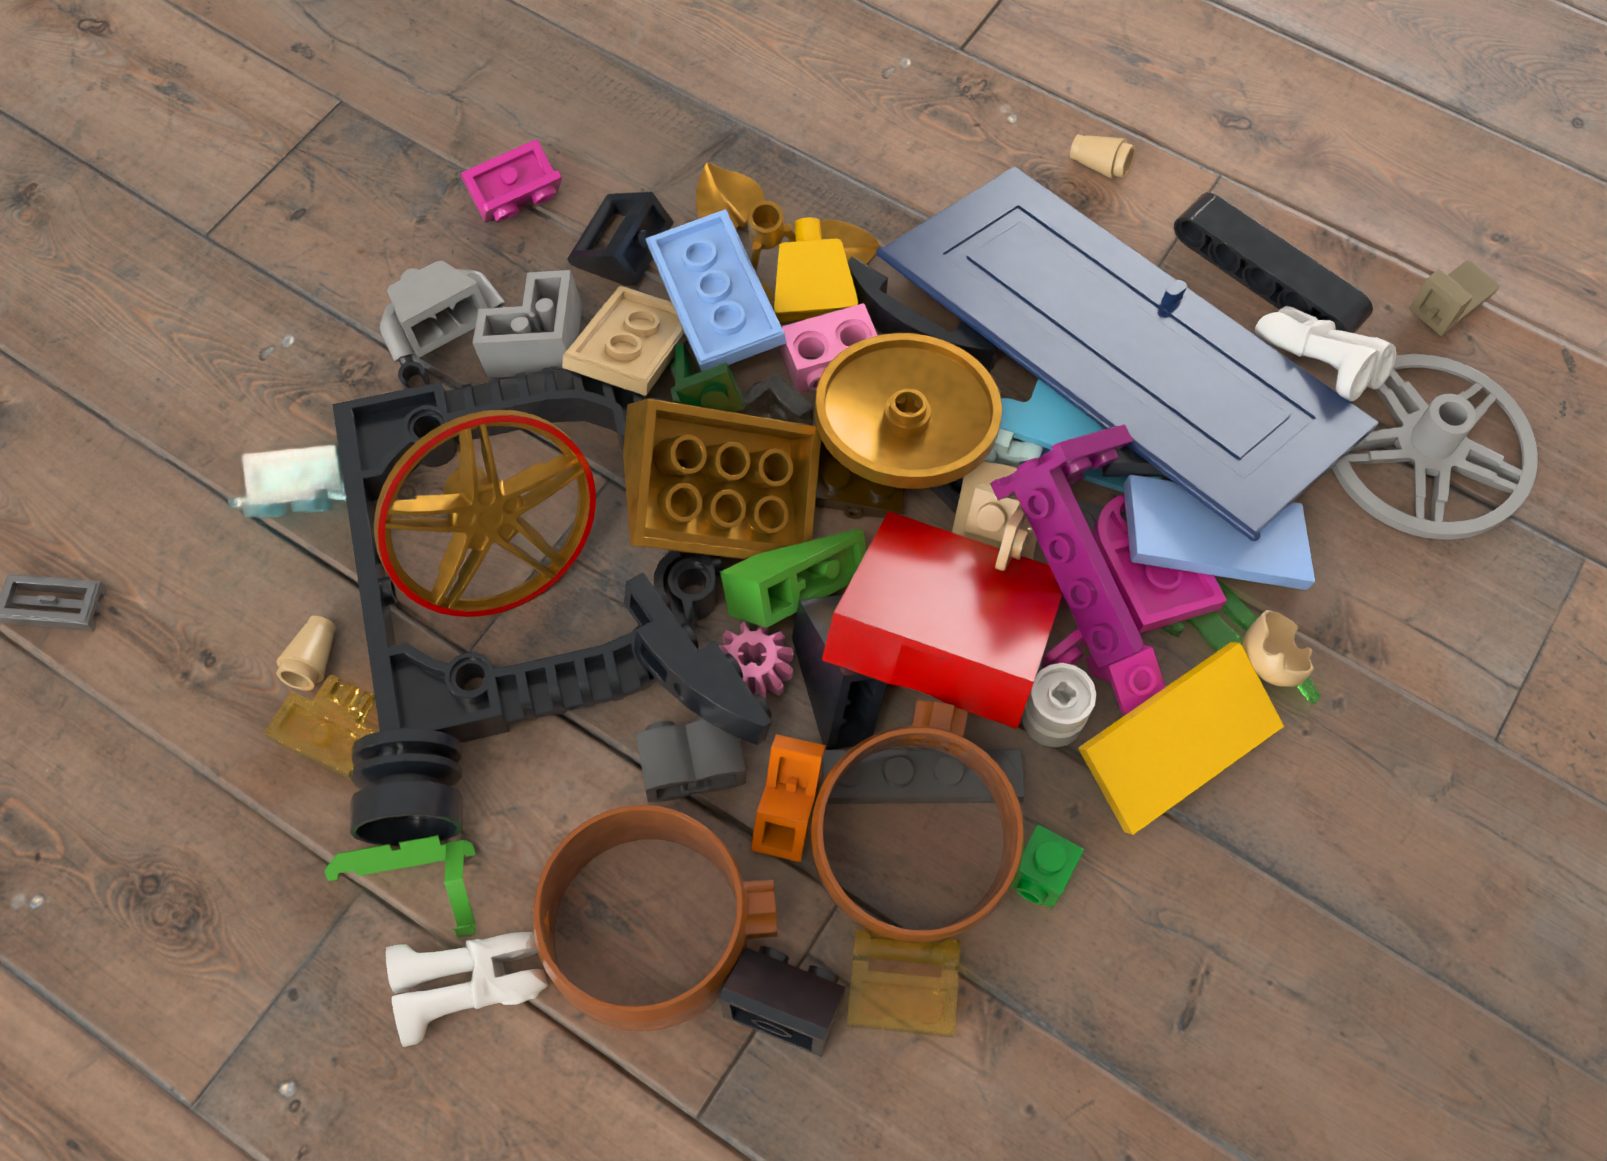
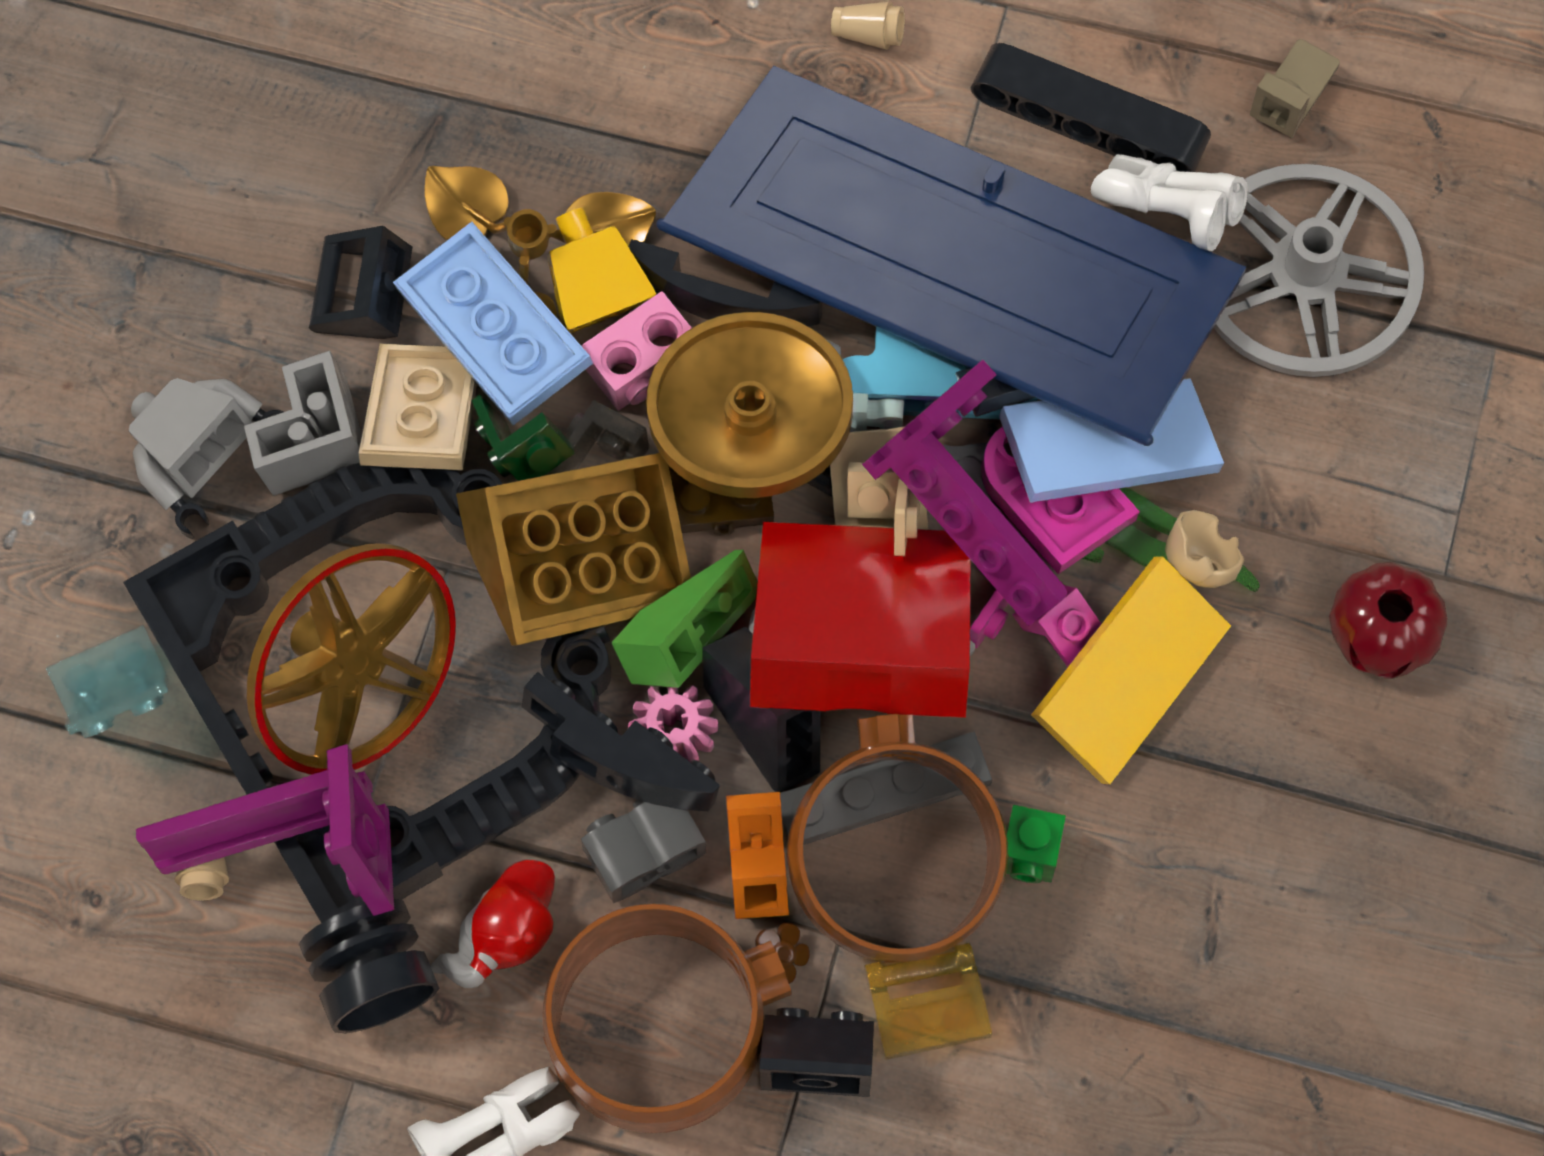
camera: 15 degrees left, 5 degrees up
clear yellow hinge [263,675,376,780] -> none
bright green piece [324,835,476,937] -> none
dark pink bracket [461,139,562,223] -> none
white wheel [1022,663,1097,748] -> none
none -> magenta bracket [136,744,394,916]
none -> red hair [431,860,555,988]
none -> reddish brown plant [755,923,810,984]
none -> dark red piece [1329,562,1448,679]

